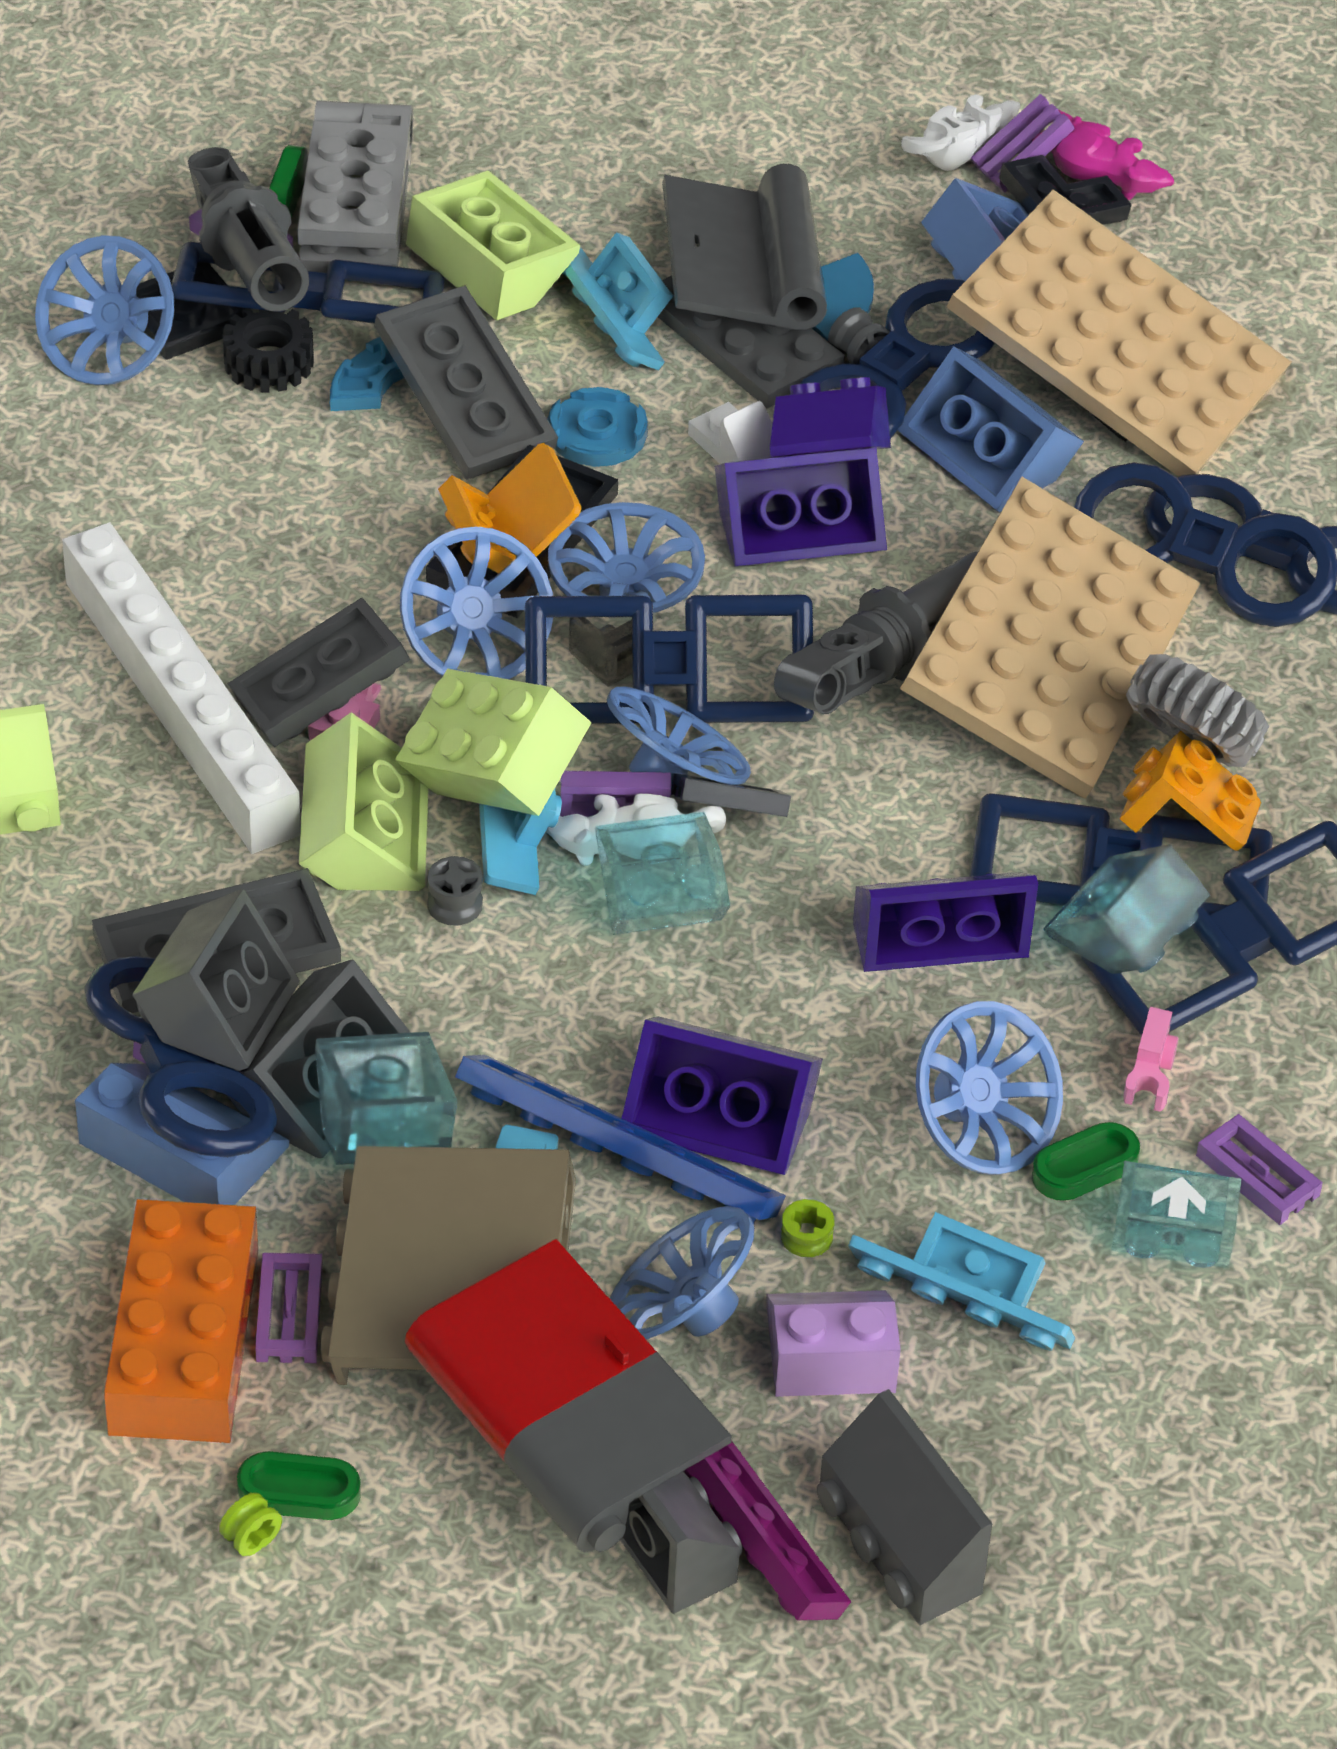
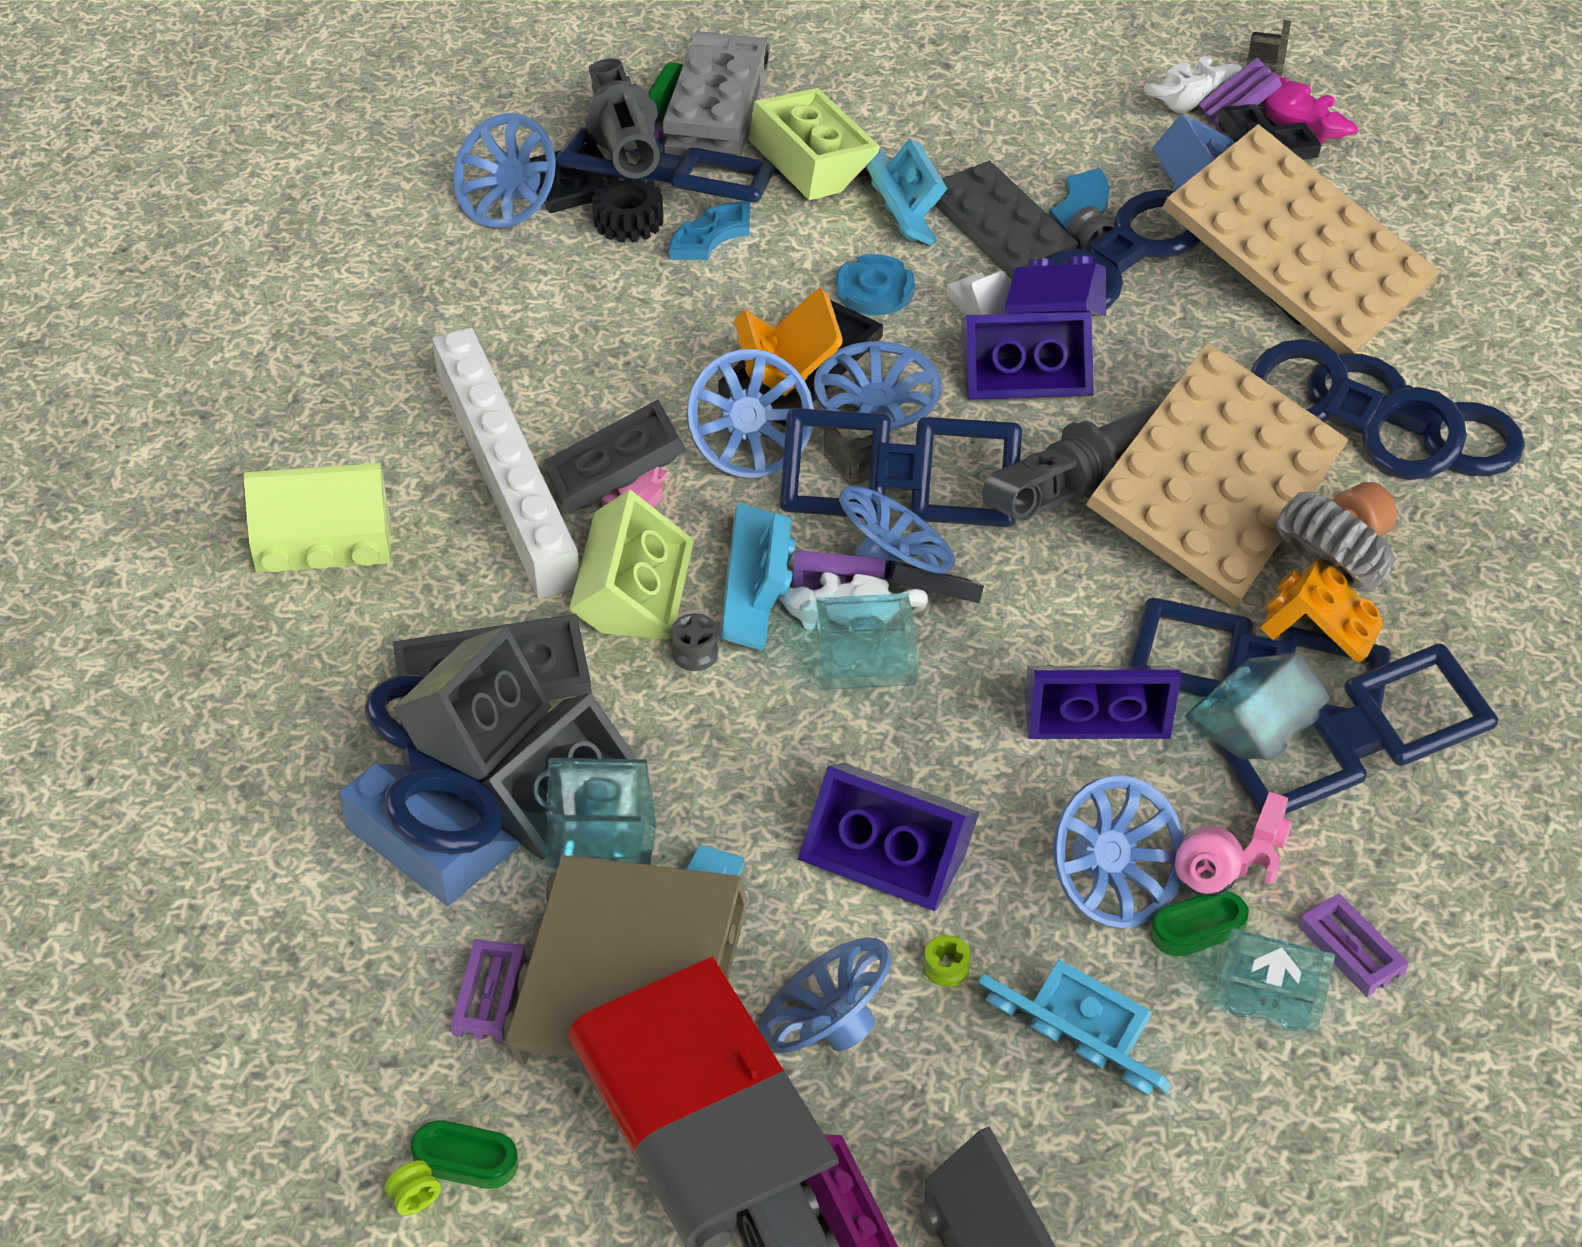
camera: 10 degrees right, 0 degrees up
orange brick [104,1199,259,1443] -> none
dark grey plate [374,285,558,480] -> none
yellowish green brick [395,668,592,816] -> none
blue plate [455,1054,786,1225] -> none
dark grey door [662,164,827,330] -> none
lavender slope [766,1290,901,1397] -> none
medium blue slope [898,346,1084,512] -> none
none -> bright pink head [1174,825,1244,897]
none -> clear smoke panel [1247,20,1291,76]
none -> nougat head [1333,482,1397,537]

